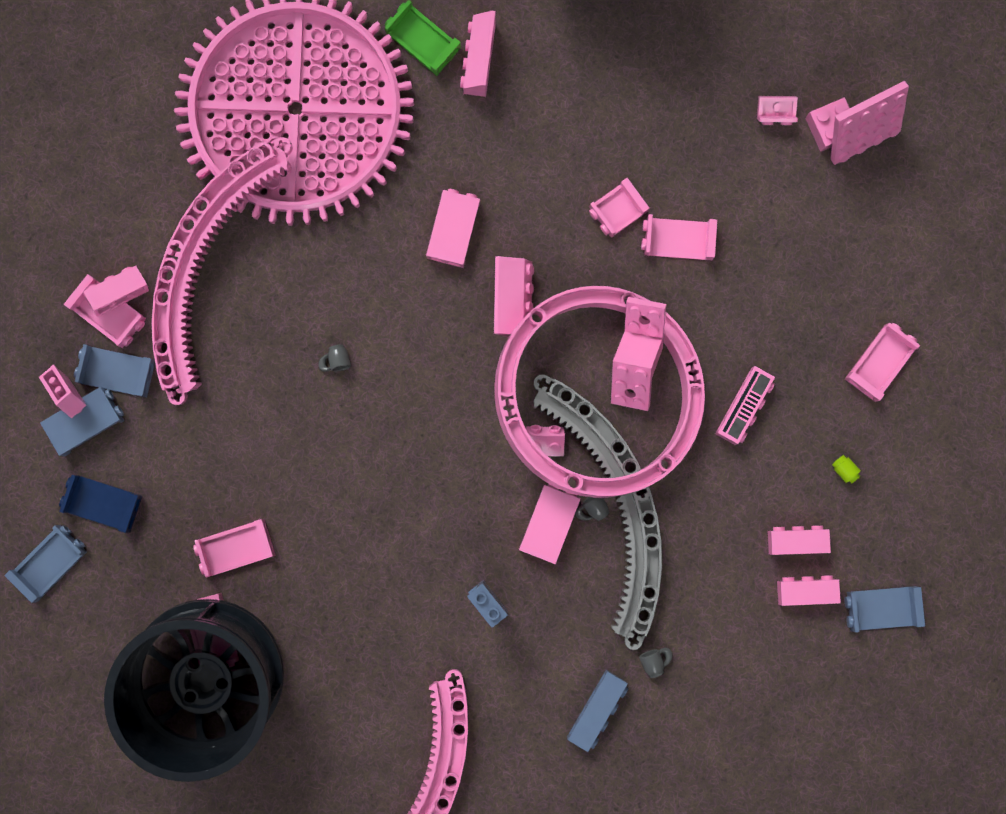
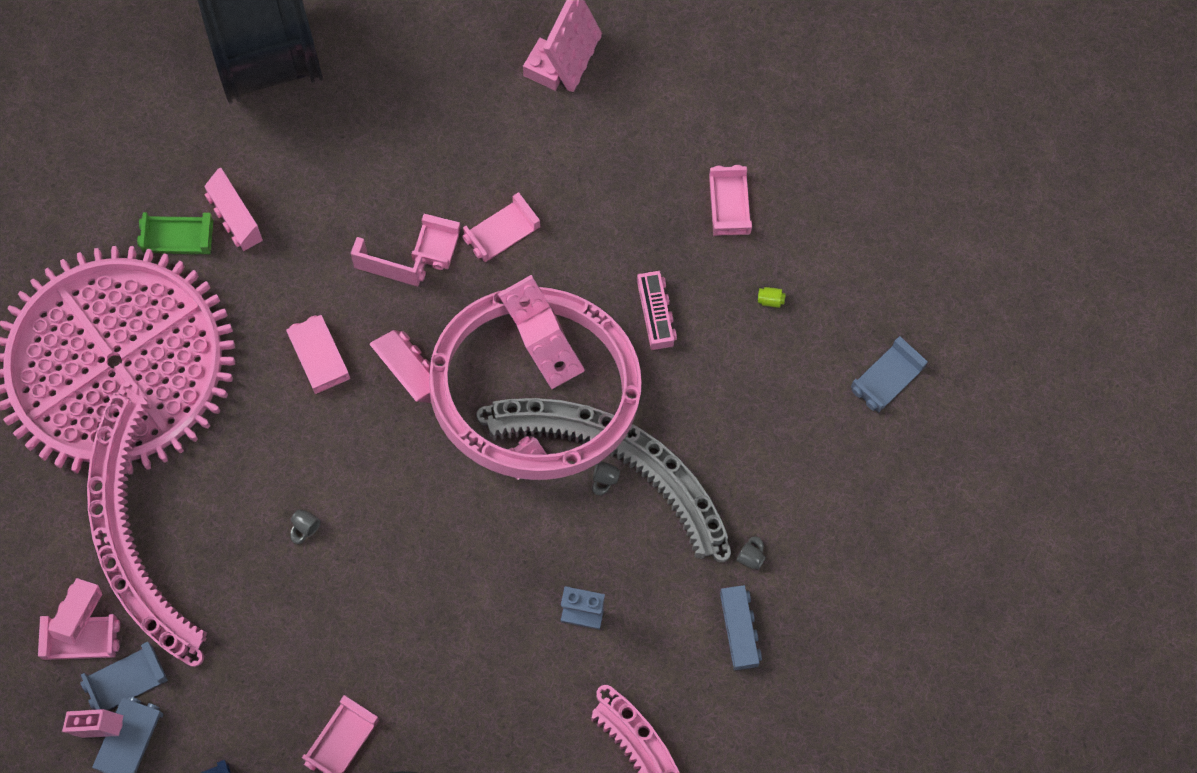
camera: 40 degrees left, 15 degrees down
bright pink panel [519,484,580,564] -> none
bright pink bracket [757,96,798,125] -> none
bright pink brick [768,526,831,555] -> none
bright pink brick [777,575,840,606] -> none
none -> bright pink panel [351,237,426,287]

